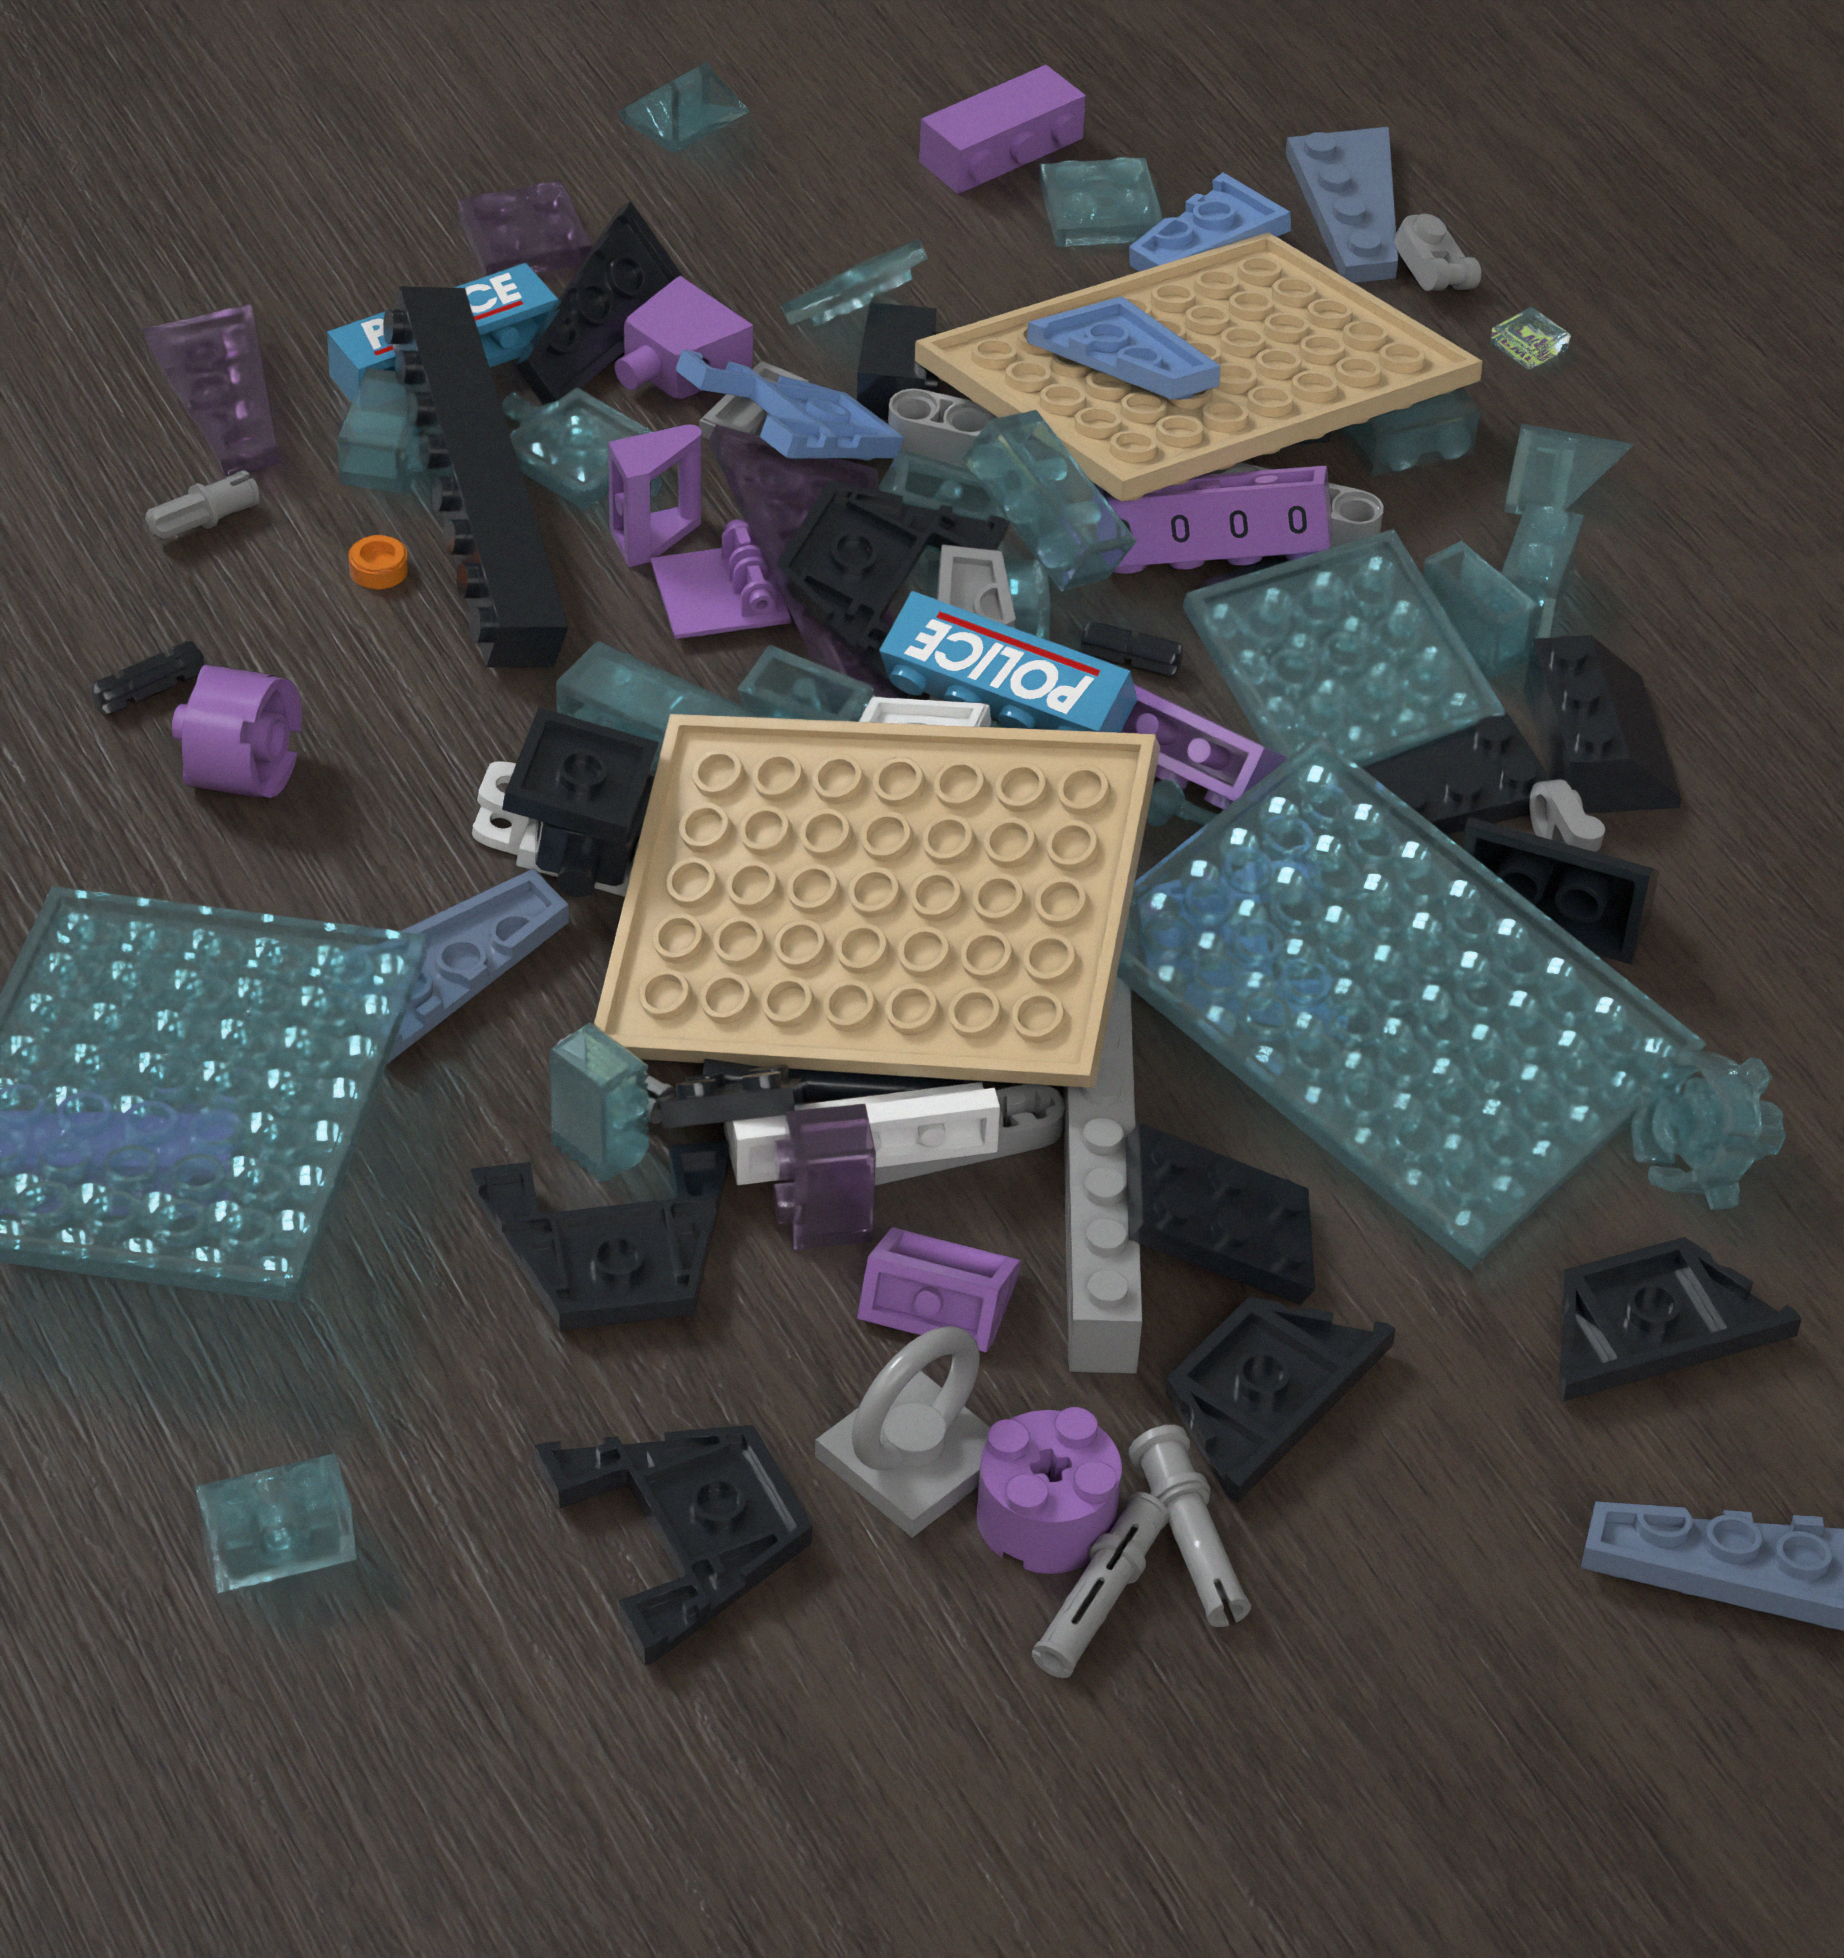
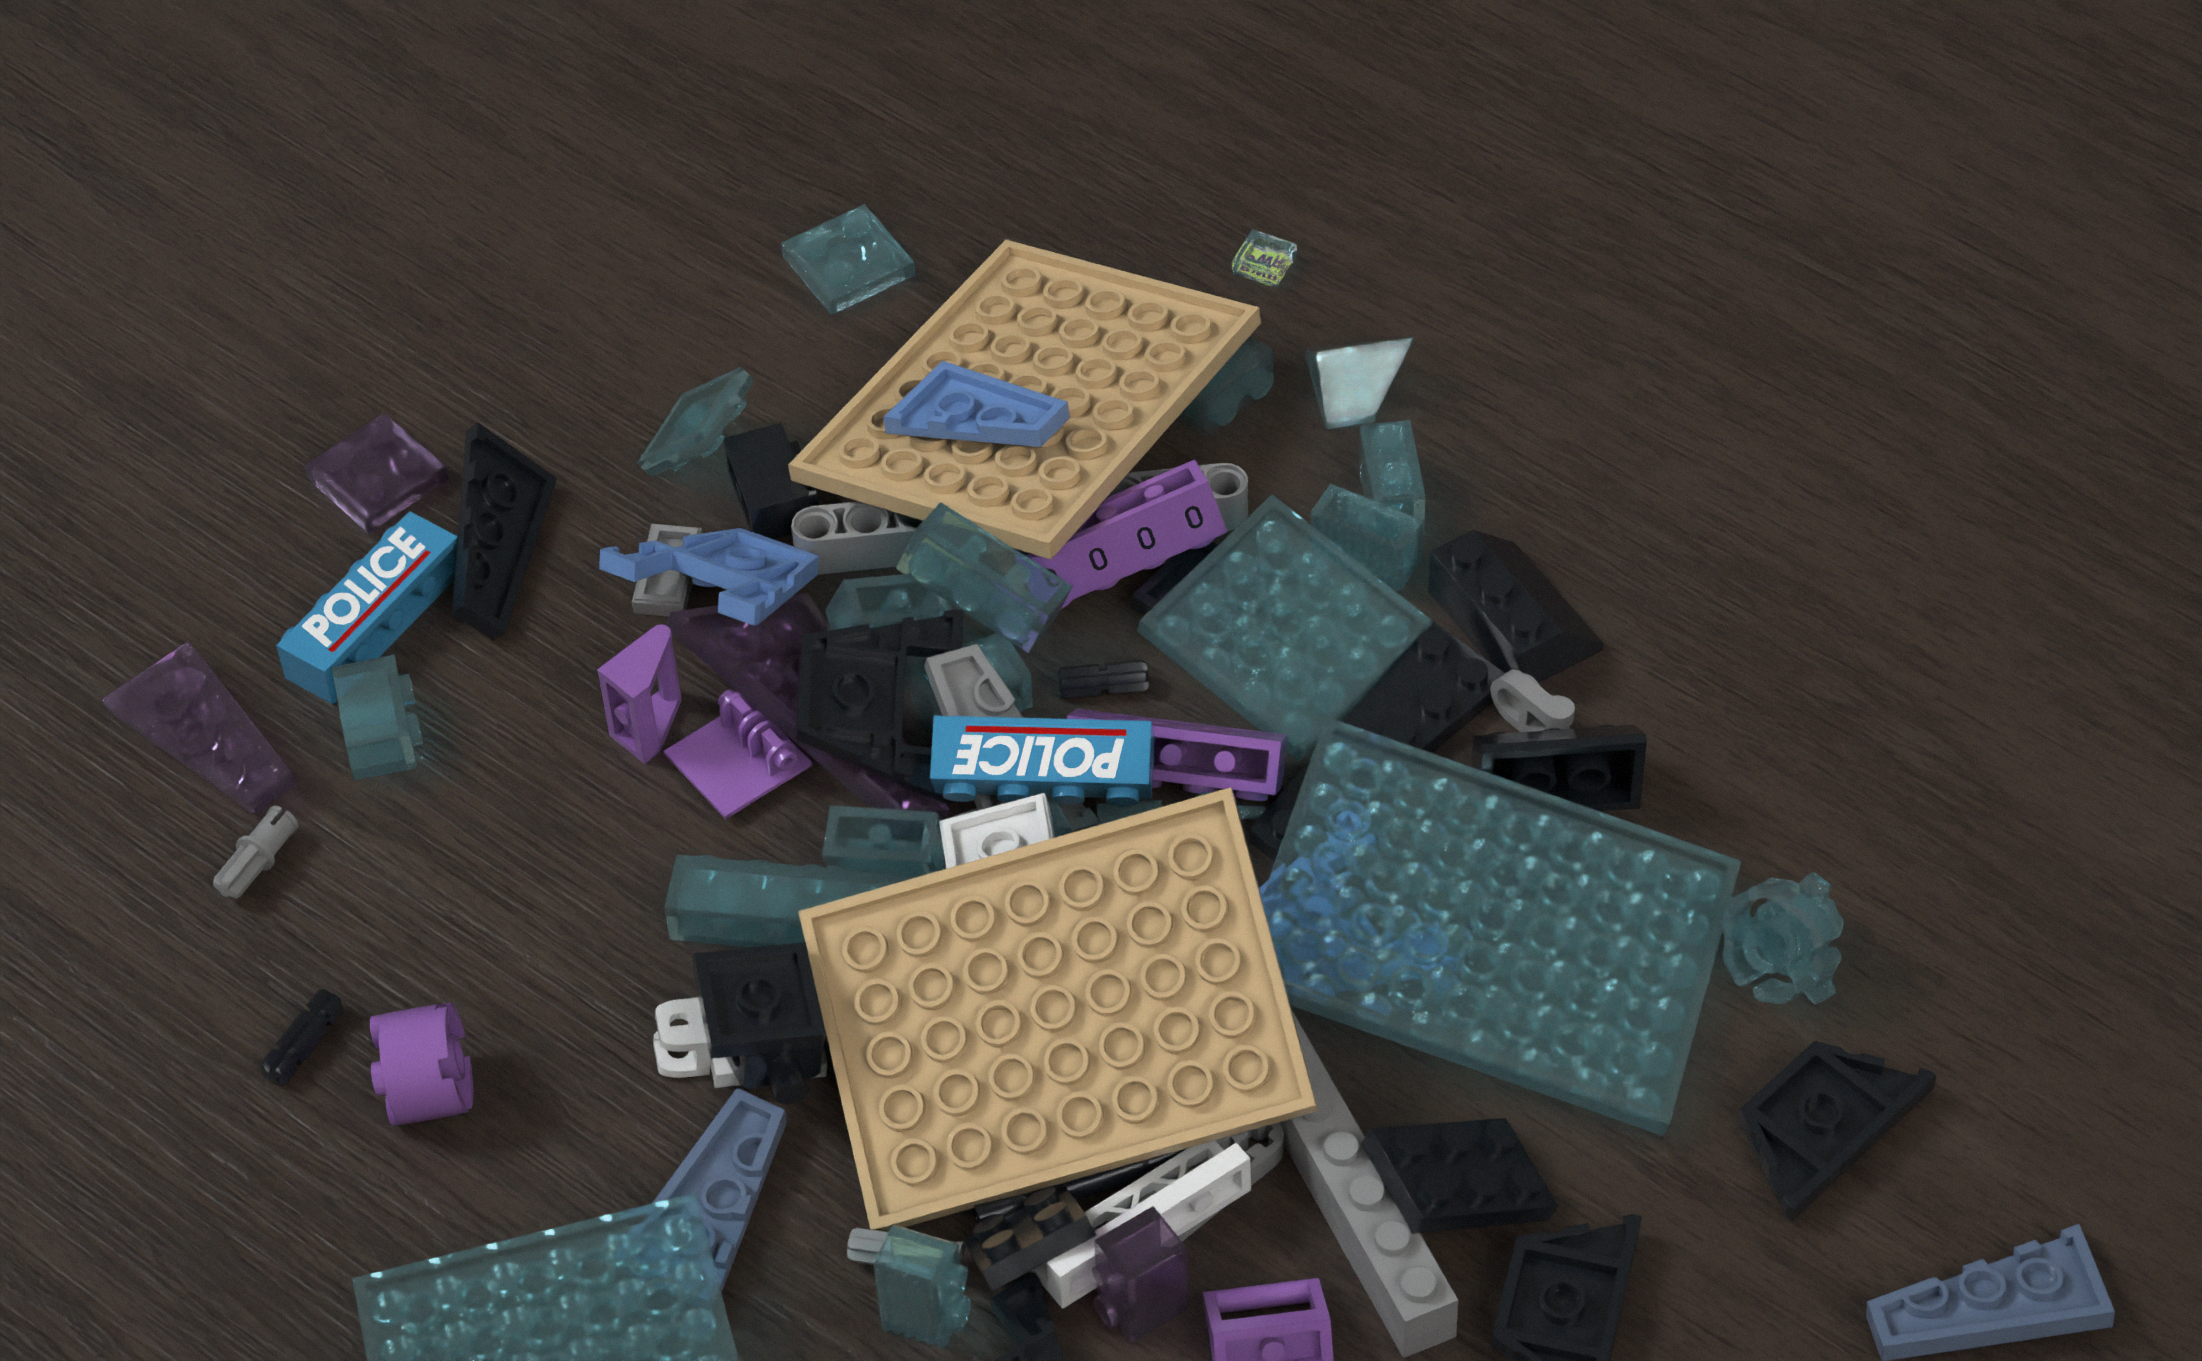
camera: 20 degrees left, 5 degrees up
orange tile [348,535,408,590] -> none
black brick [383,286,569,668] -> none
clear light blue plate [501,388,661,509] -> none
medium lavender torso [614,276,753,399] -> none
clear light blue slope [618,62,750,154] -> none
medium lavender brick [919,65,1086,194] -> none
medium blue wing [1129,172,1291,272] -> none
sand blue wing [1285,126,1398,283] -> none
light grey plate [1394,214,1481,291] -> none

